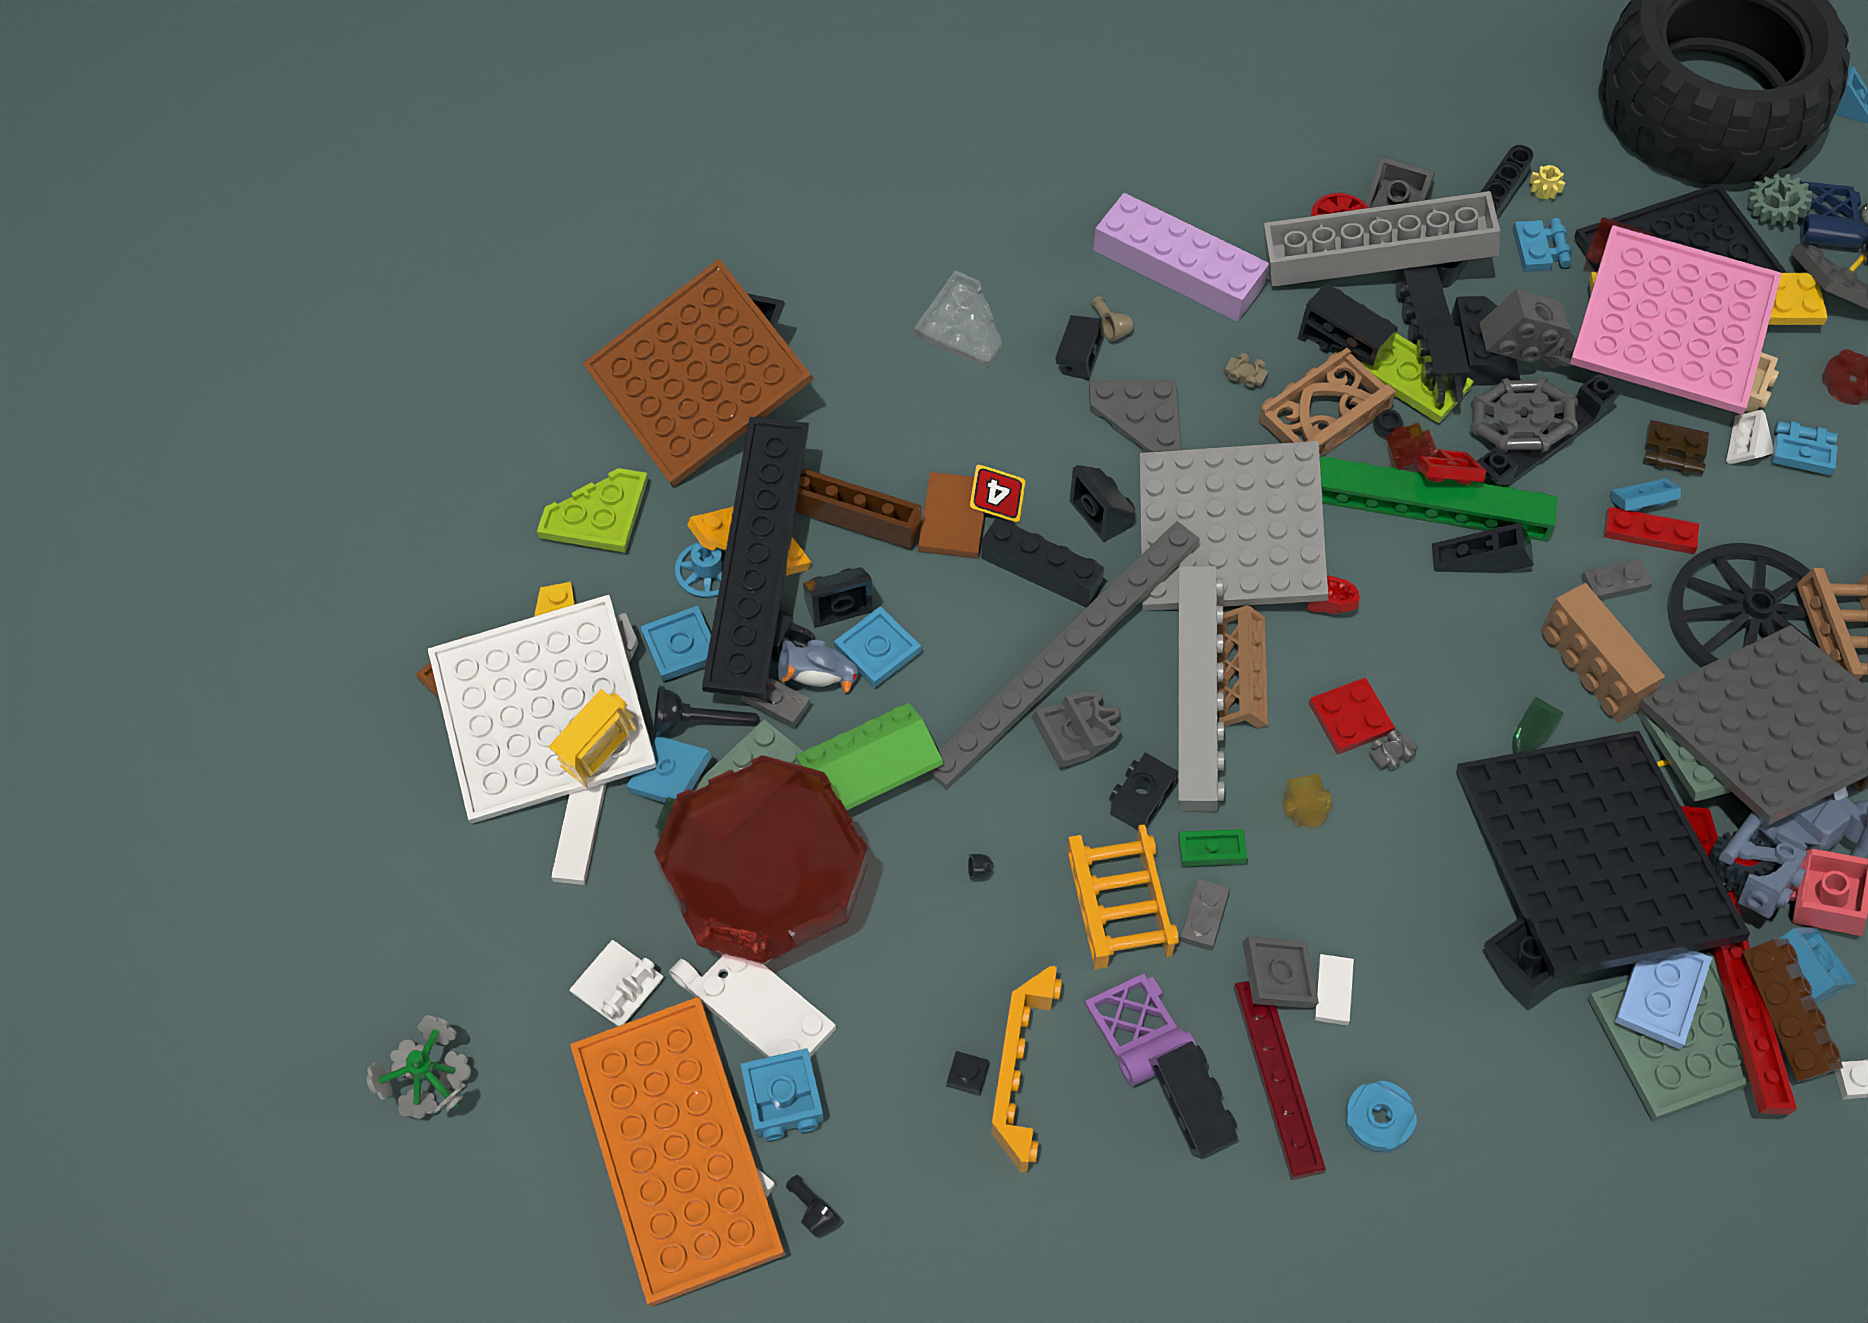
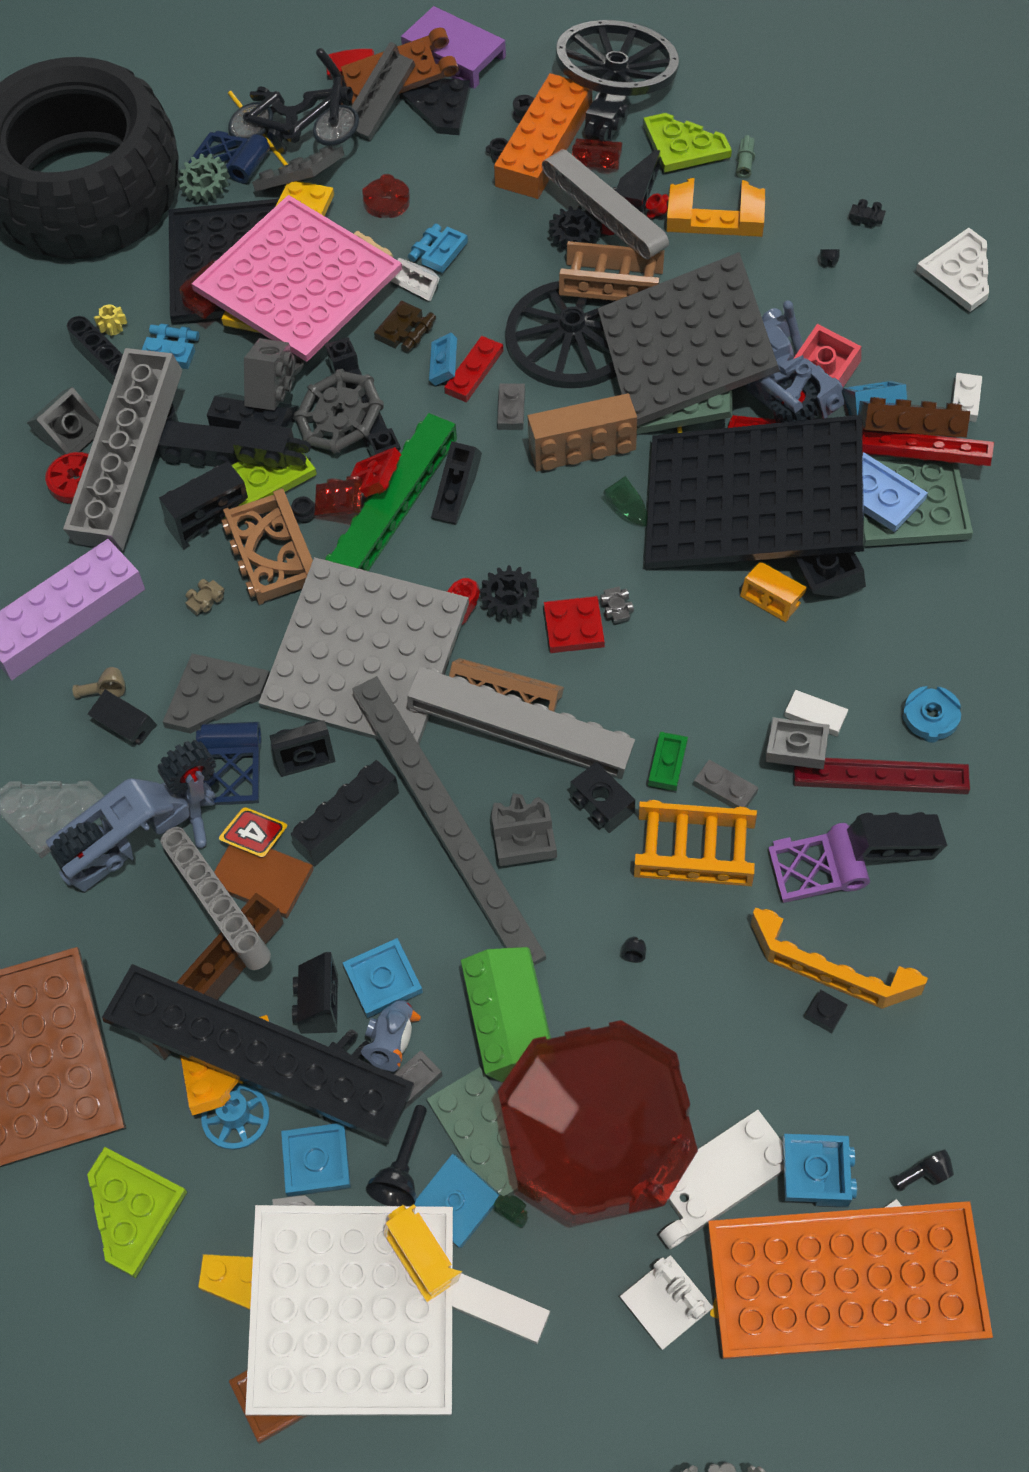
camera: 70 degrees left, 0 degrees up
clear yellow brick [1283,773,1332,828] -> none
none -> sand blue piece [46,740,216,892]
none -> light grey beam [161,827,271,970]
none -> dark blue piece [196,721,262,805]
none -> black gear [480,565,539,621]
none -> light orange hinge [740,561,807,622]

